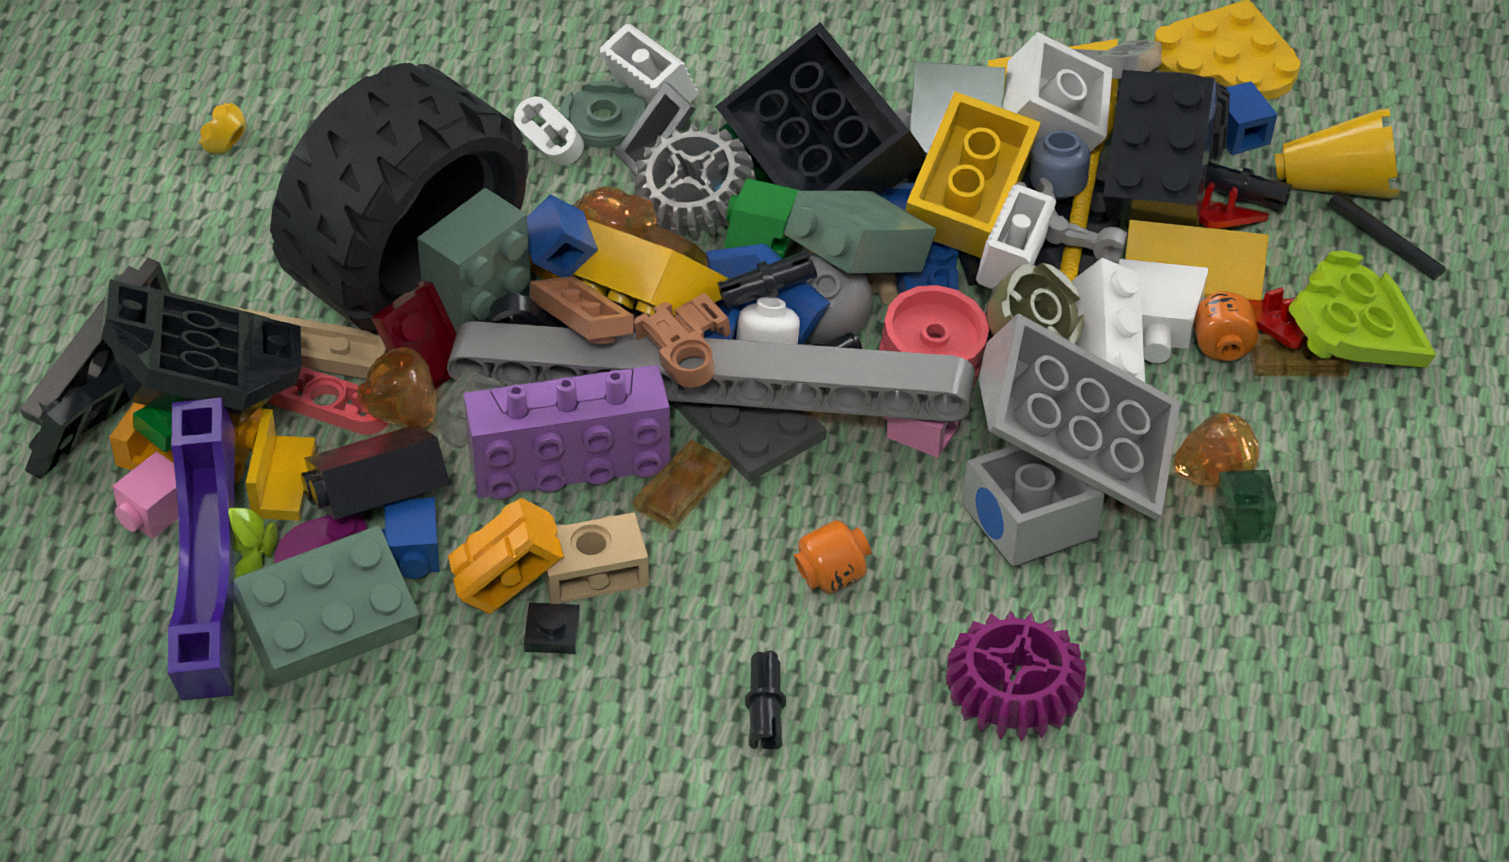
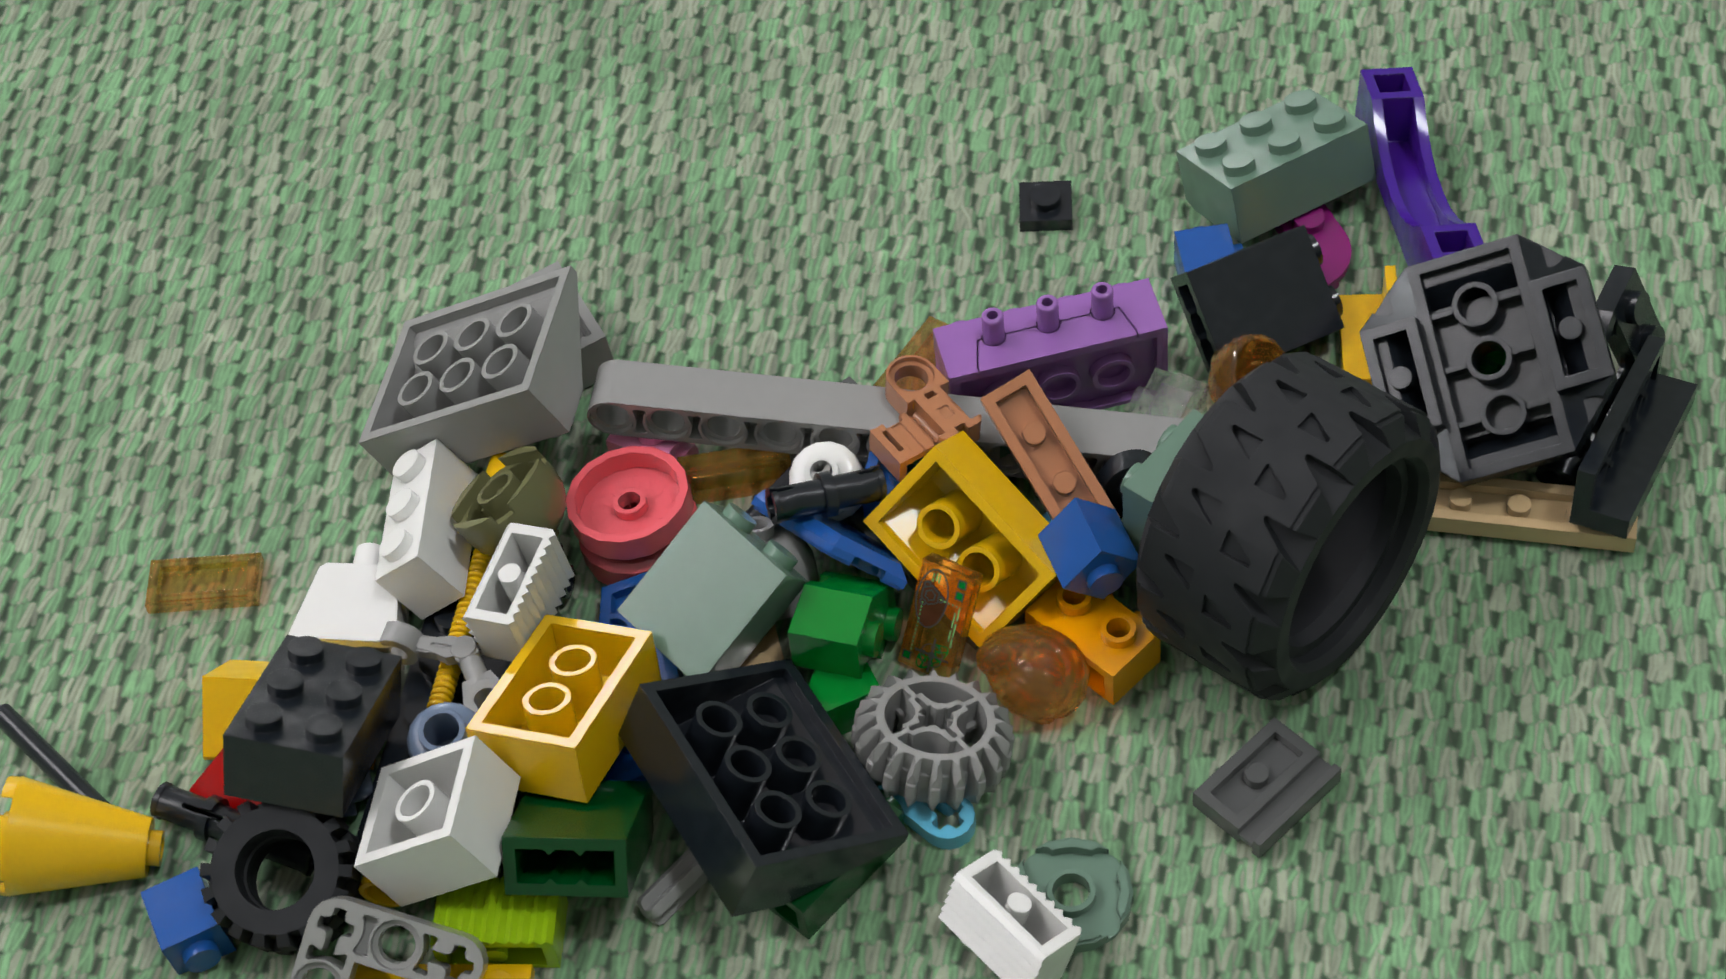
camera: 175 degrees left, 5 degrees up
yellow plate [198,102,246,154] -> none
lime plant [228,507,278,578] -> none
light orange brick [448,498,564,614] -> none
white beam [514,96,584,165] -> none
tan brick [542,512,649,604] -> none
dark grey slope [615,82,696,175] -> none
black axle [745,650,786,749] -> none
orange head [793,520,872,594] -> none
magenta gear [946,610,1087,742] -> none
clear orange hair [1173,413,1259,492] -> none
orange head [1194,291,1258,361] -> none
clear green brick [1213,470,1277,545] -> none
red piece [1249,287,1307,348] -> none
lime plate [1289,251,1437,368] -> none

